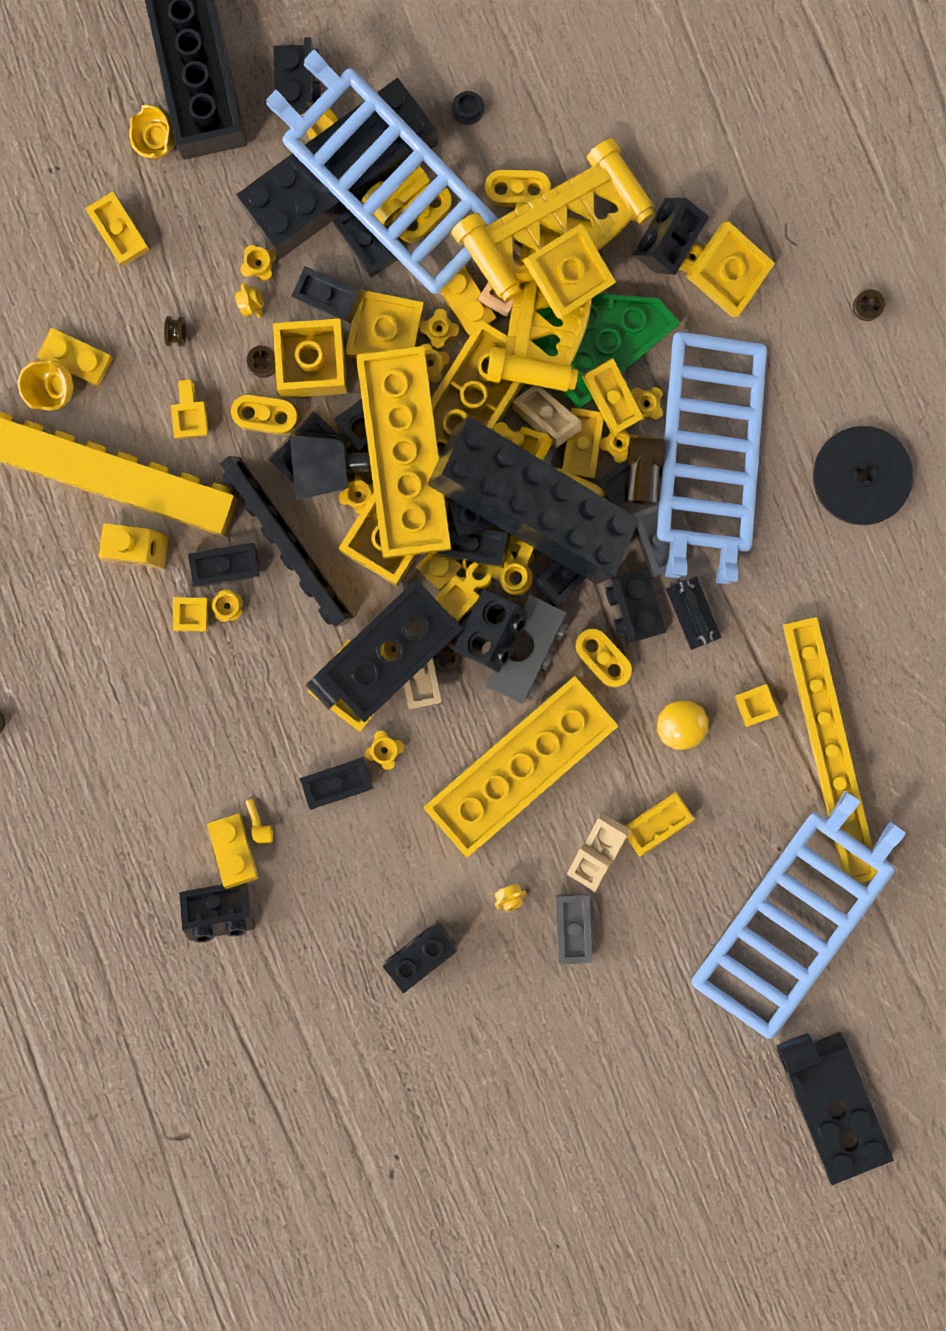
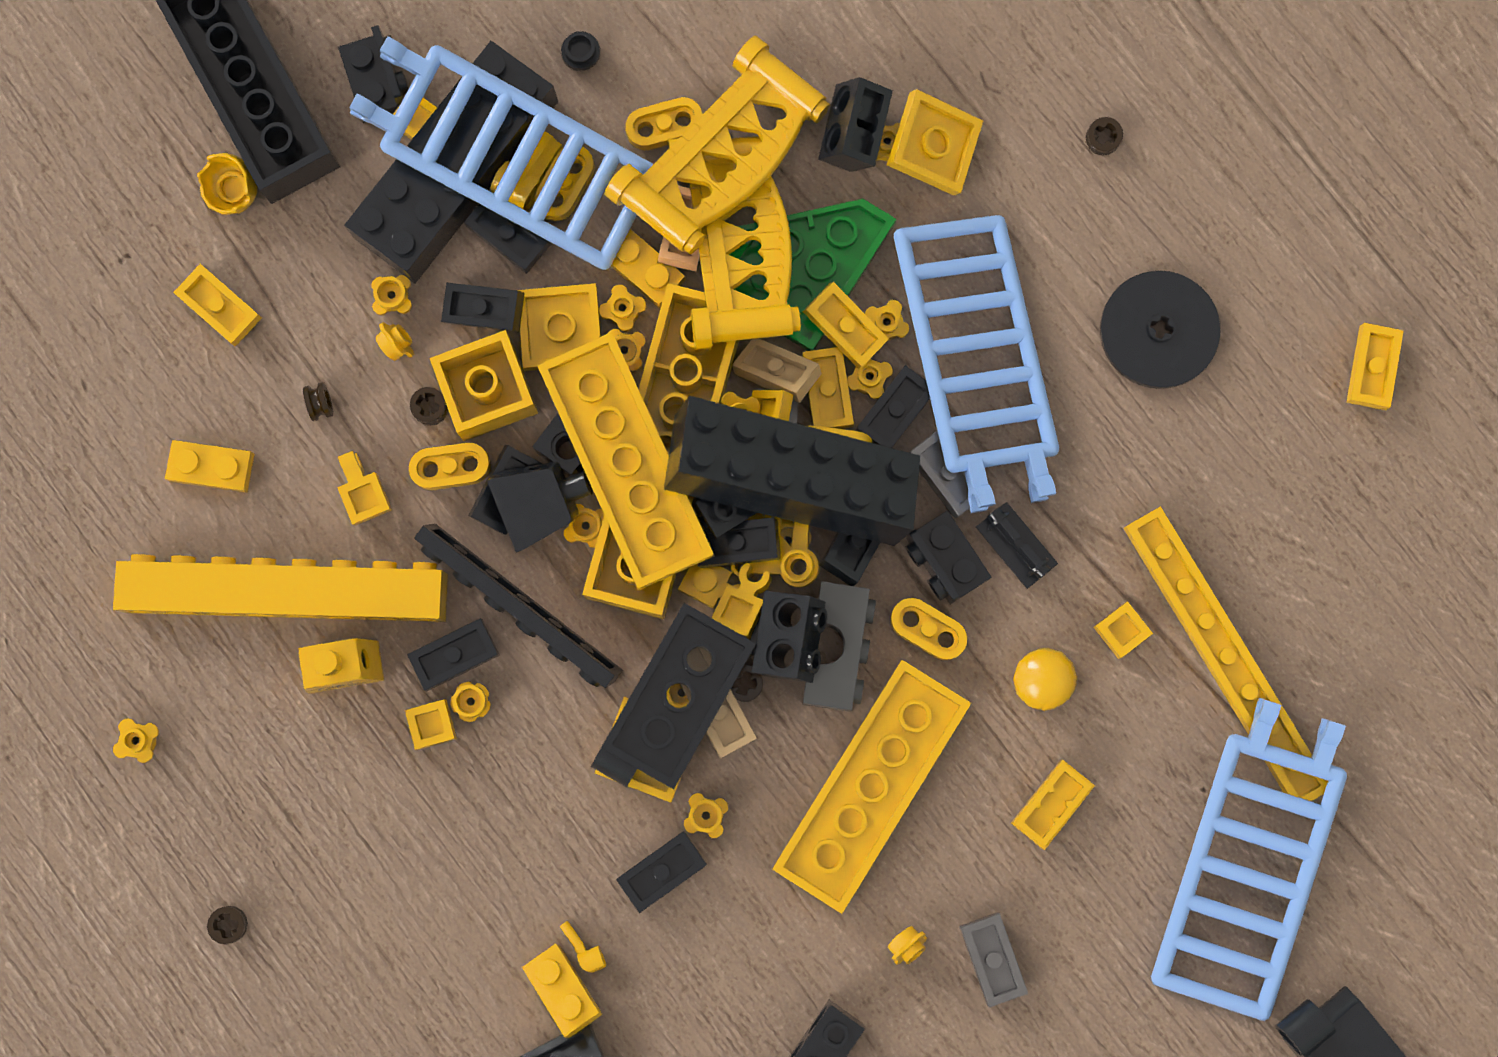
camera: 15 degrees left, 5 degrees down
yellow hair [18,360,74,411] -> none
yellow plate [523,223,616,319] -> none
tan slope [567,813,631,892] -> none
dark brown piece [627,436,665,505] -> none

